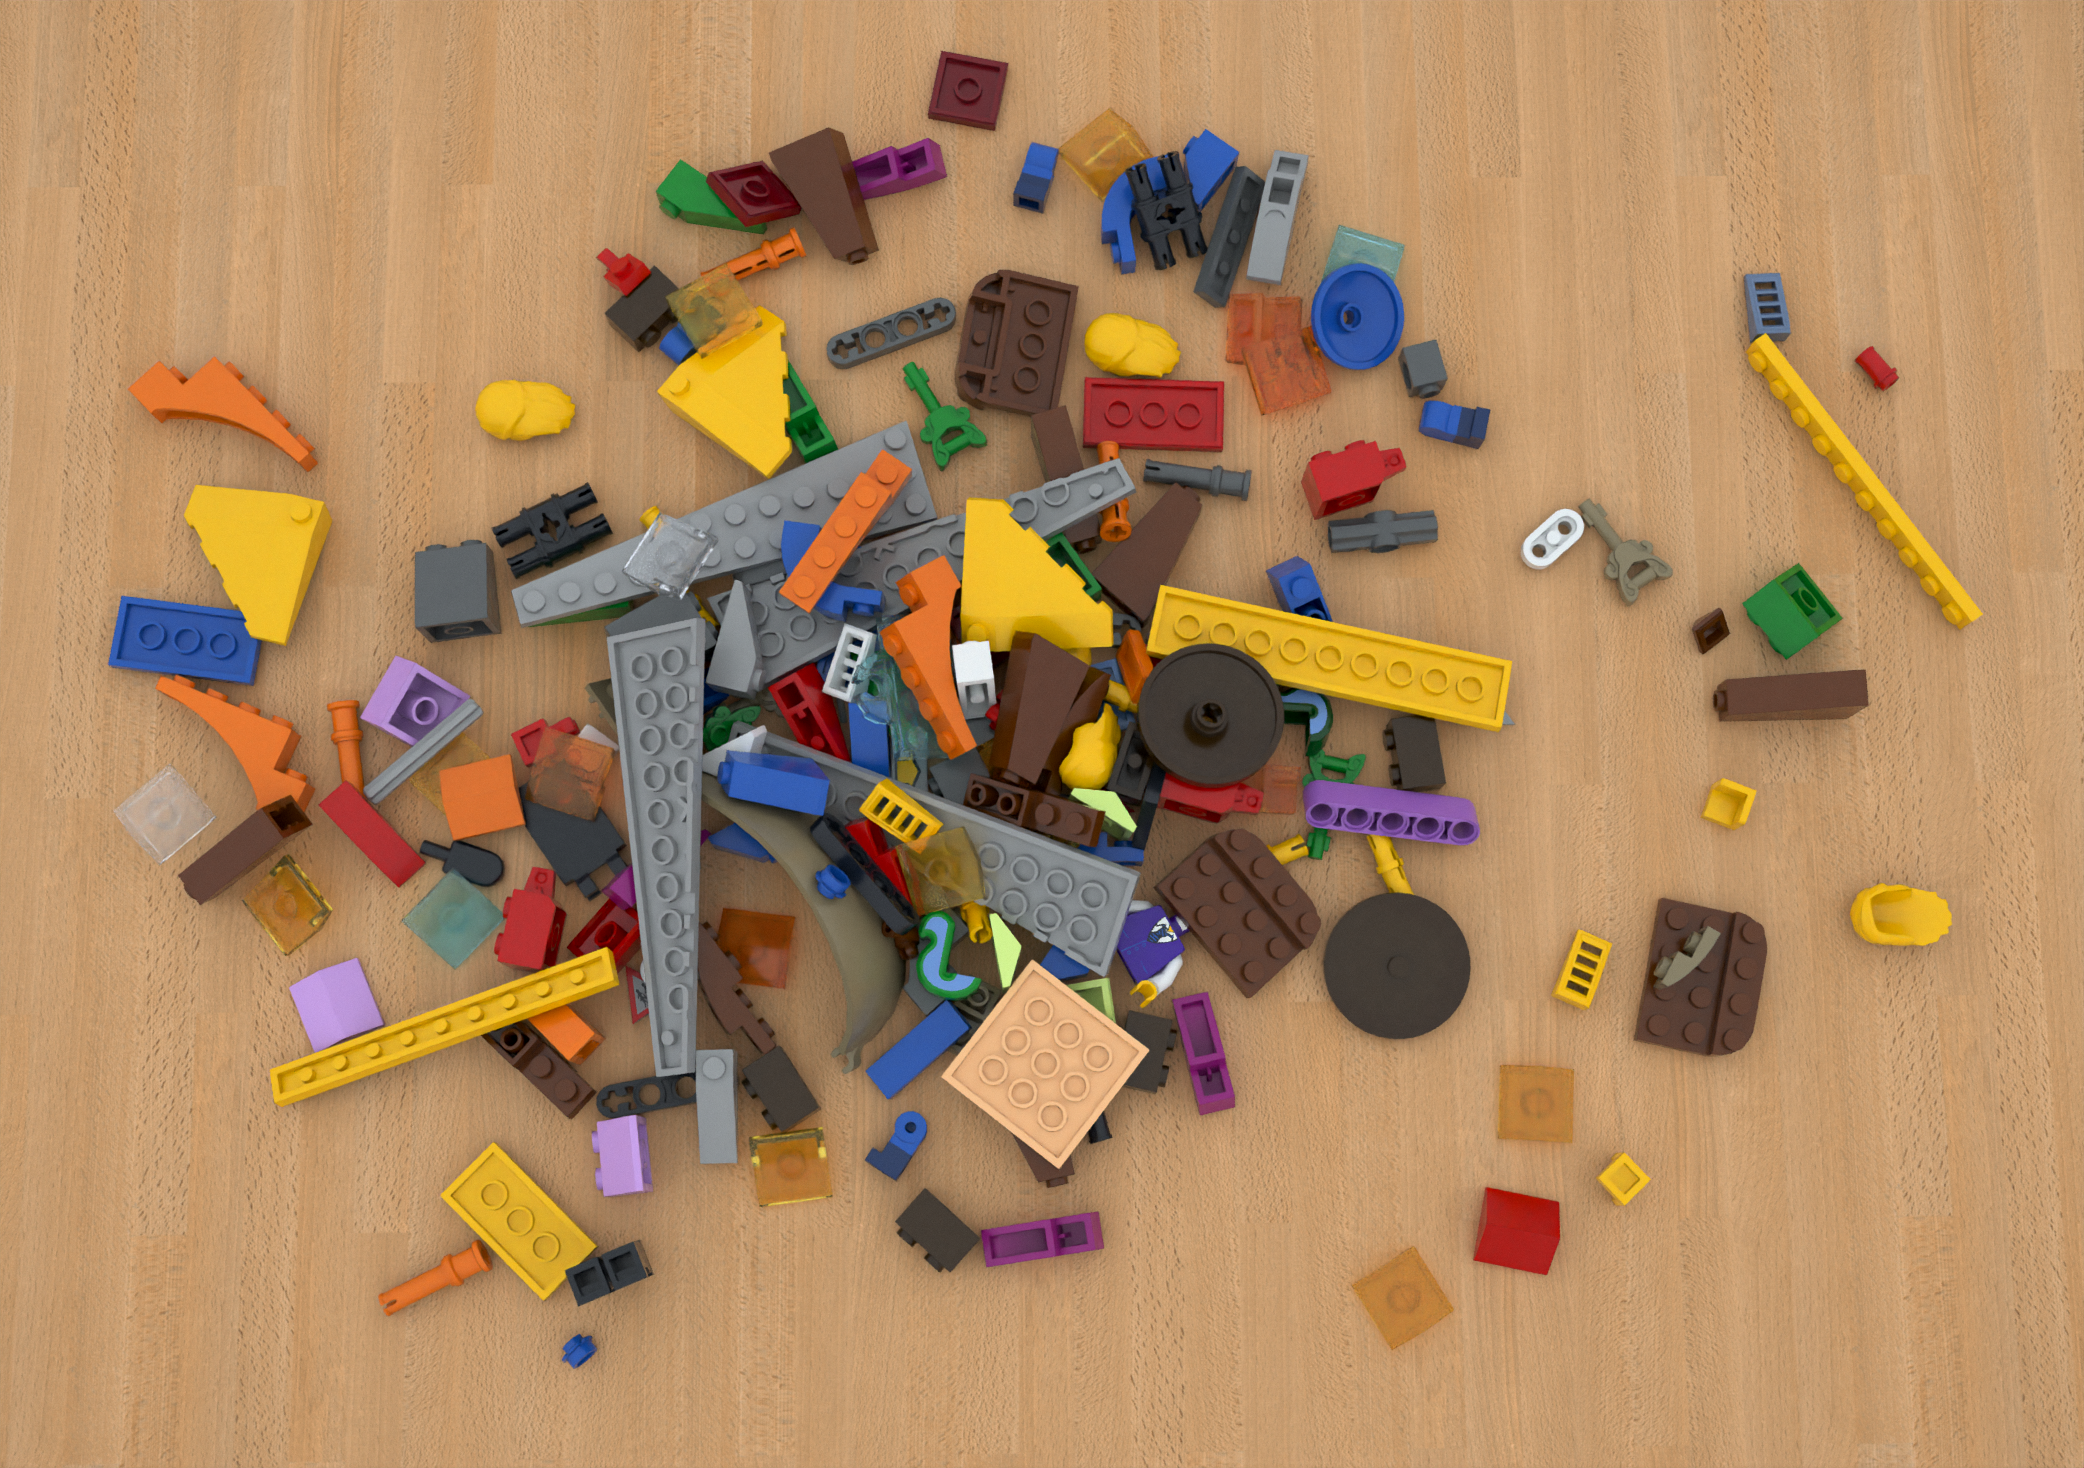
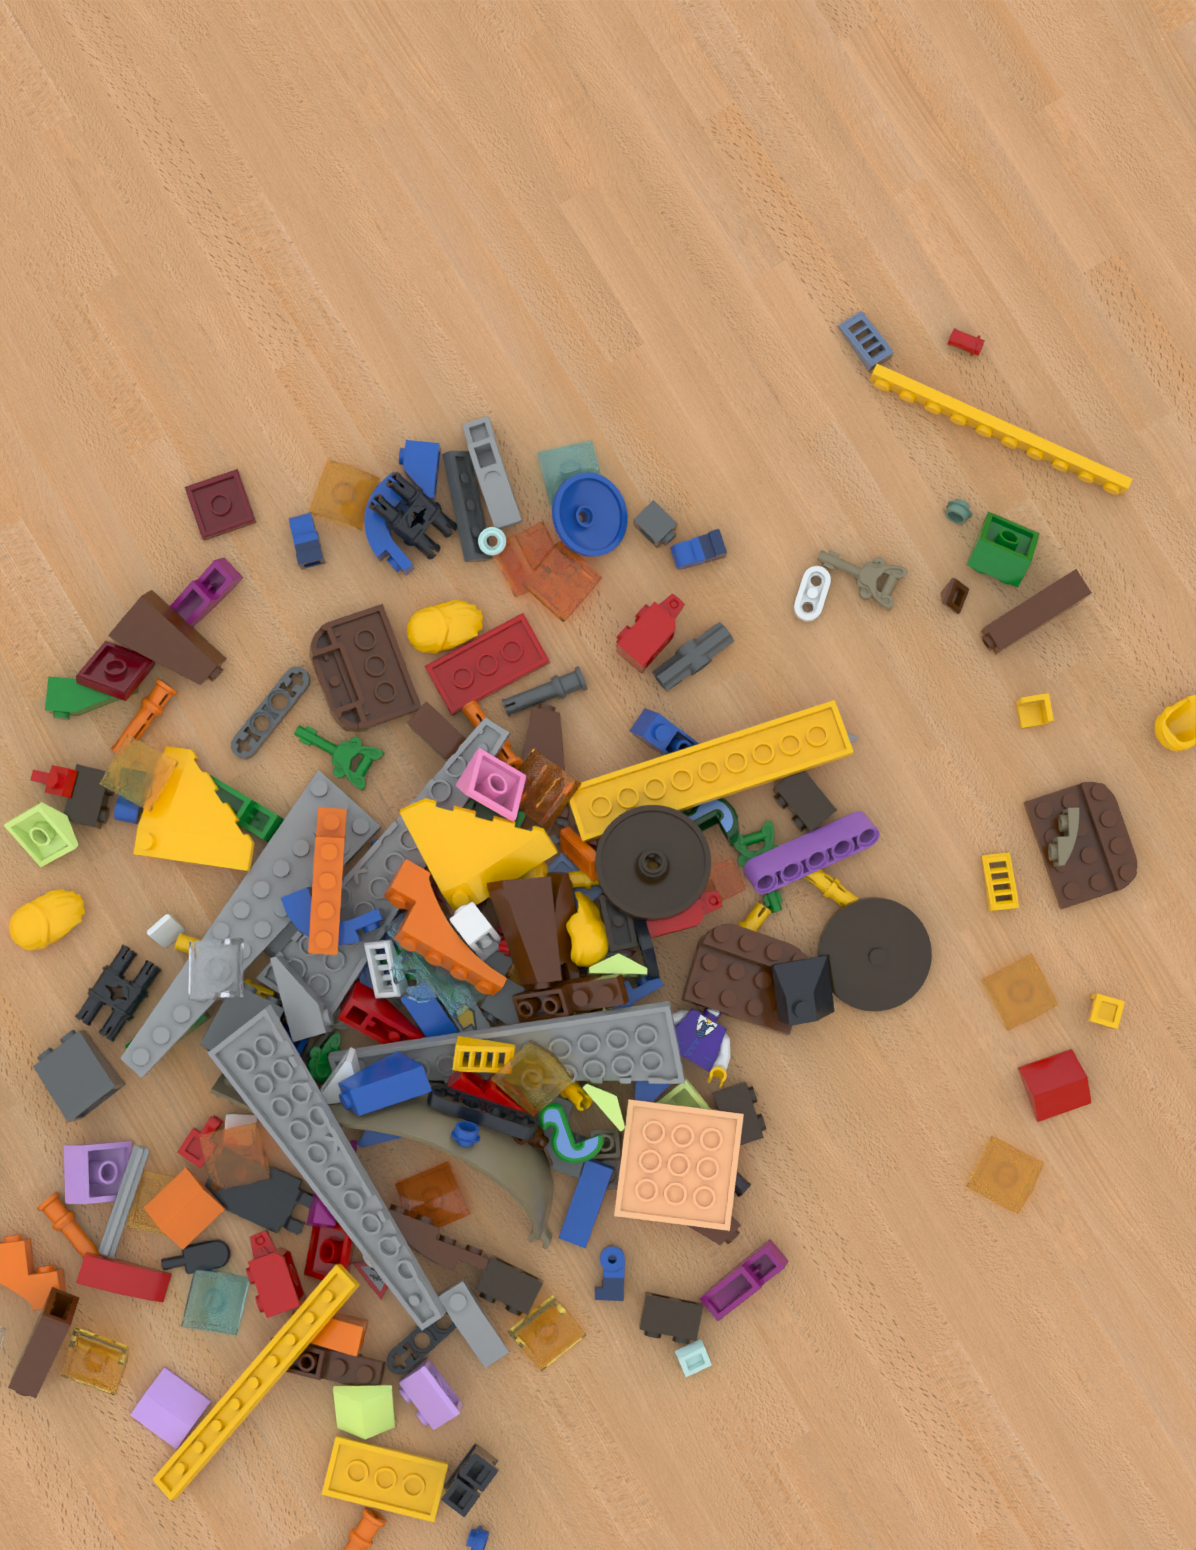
camera: 30 degrees left, 5 degrees up
magenta slope [1172,992,1235,1115] -> none
none -> yellowish green slope [4,802,78,868]
none -> white slope [147,914,185,948]
none -> yellowish green slope [333,1385,395,1440]
none -> bright pink slope [455,748,526,822]
none -> light aqua plate [478,527,506,555]
none -> clear orange slope [518,748,581,830]
none -> light aqua plate [675,1339,712,1377]
none -> black slope [772,955,835,1026]
none -> sand green plate [945,499,972,524]

